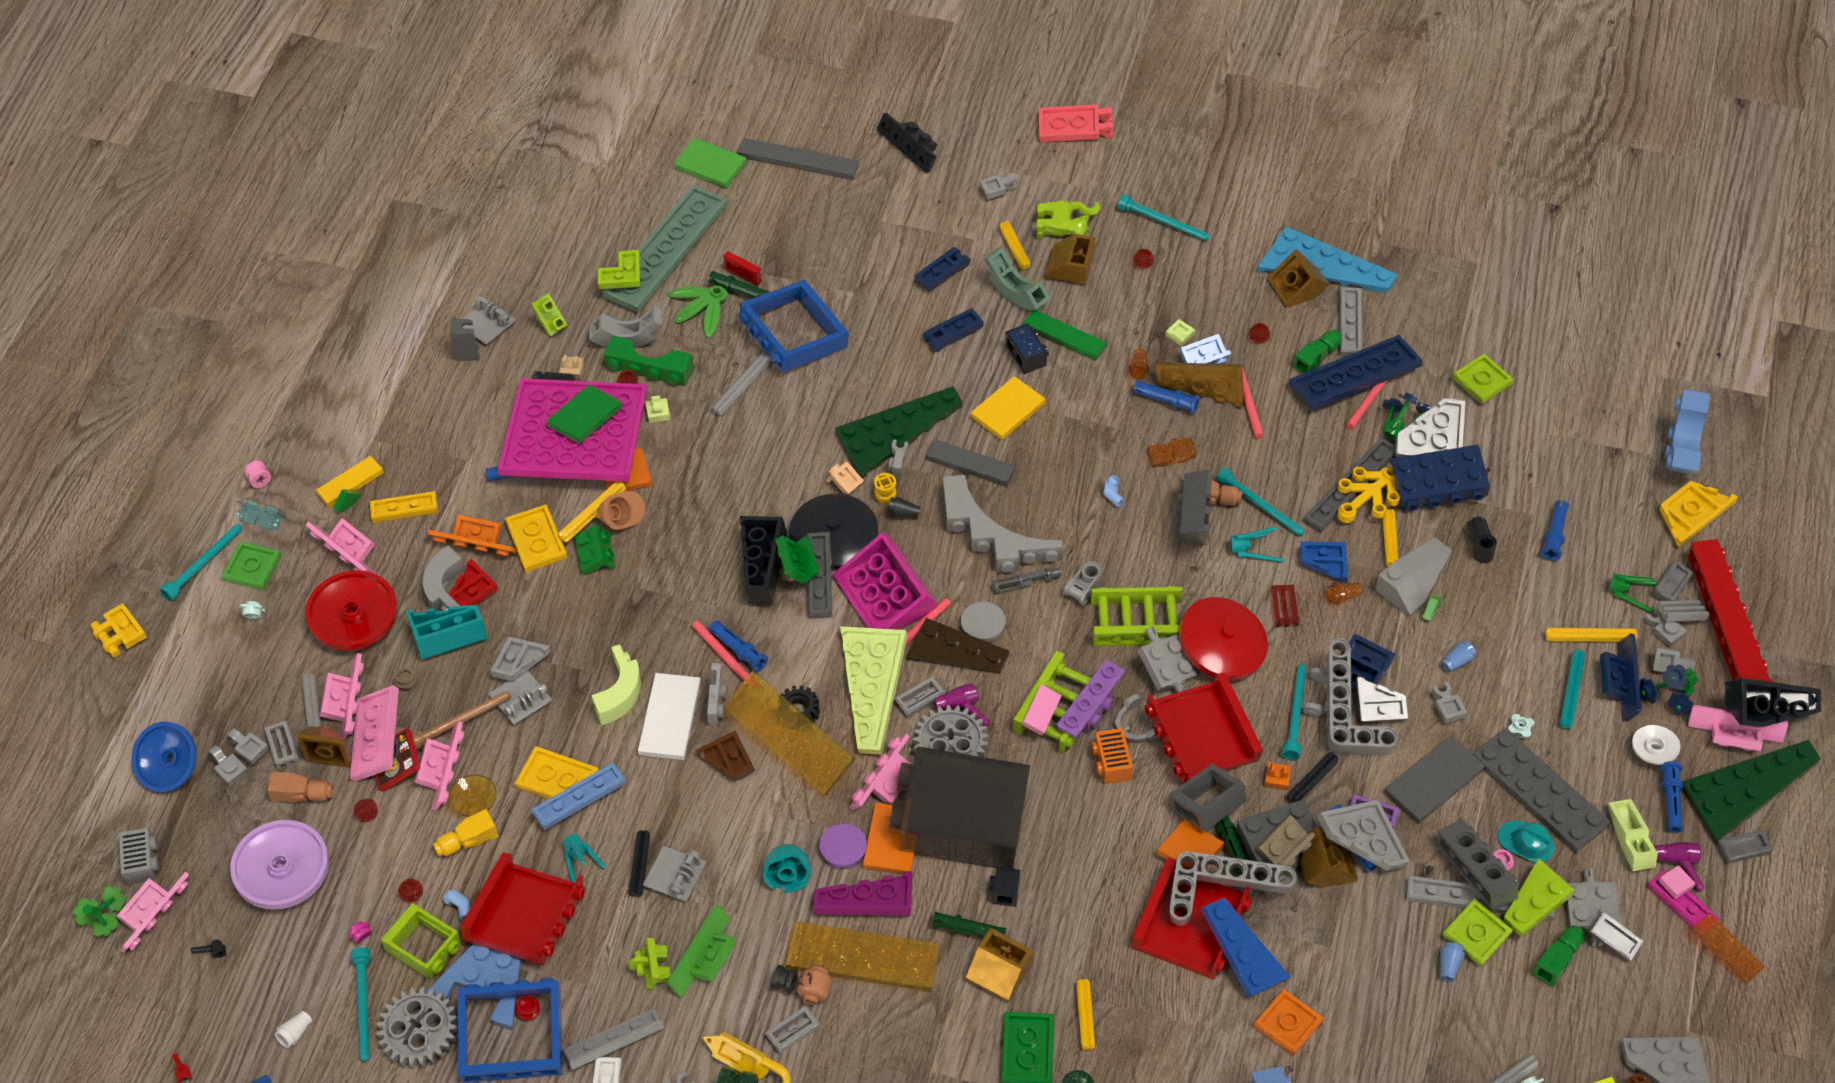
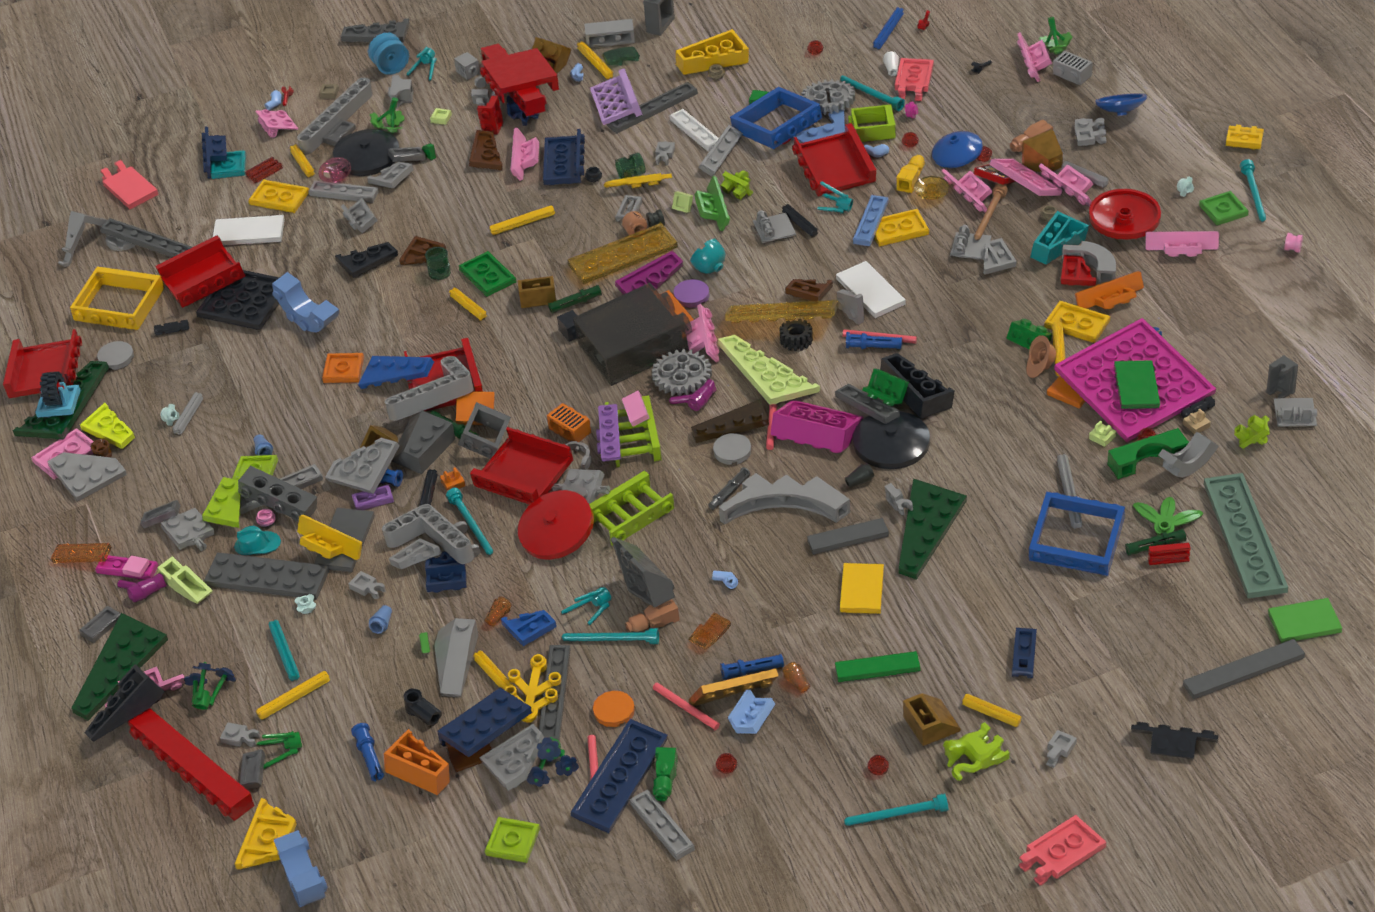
camera: 145 degrees right, 10 degrees down
lavender dish [230,820,329,909] -> none
clear light blue hinge [236,500,285,530] -> none
light grey tile [264,720,300,769] -> none
yellow tile [316,456,384,508] -> none
green tile [333,489,361,512] -> none
yellow tile [370,491,438,523] -> none
yellowish green arch [591,644,641,726] -> none
lime plate [598,250,641,289] -> none
light nougat bracket [826,461,864,495] -> none
yellow wheel [874,473,897,504] -> none
light grey tile [894,676,946,719] -> none
dark blue plate [923,308,983,352] -> none
sand green arch [984,247,1050,310] -> none
brick [1005,323,1049,374] -> none
light grey piece [1064,561,1101,606] -> none
yellowish green tile [1165,319,1195,346] -> none
dark tan bracket [1256,815,1315,867] -> none
dark azure wing [1257,227,1398,293] -> none
pearl gold slope [1267,249,1329,308] -> none
clear red tile [1271,585,1299,627] -> none
green piece [1533,925,1584,987] -> none
dark blue bracket [1600,633,1642,721] -> none
white dish [1632,725,1680,765] -> none
light grey plate [1652,647,1696,672] -> none
light grey tile [1657,600,1709,622] -> none
blue pin [1660,761,1683,833] -> none
none -> yellow bracket [297,515,362,560]
none -> orange wedge [384,729,450,795]
none -> orange tile [593,691,635,727]
none -> yellowish green tile [672,191,693,213]
none -> coral tile [895,58,934,101]
none -> blue dish [932,131,983,168]

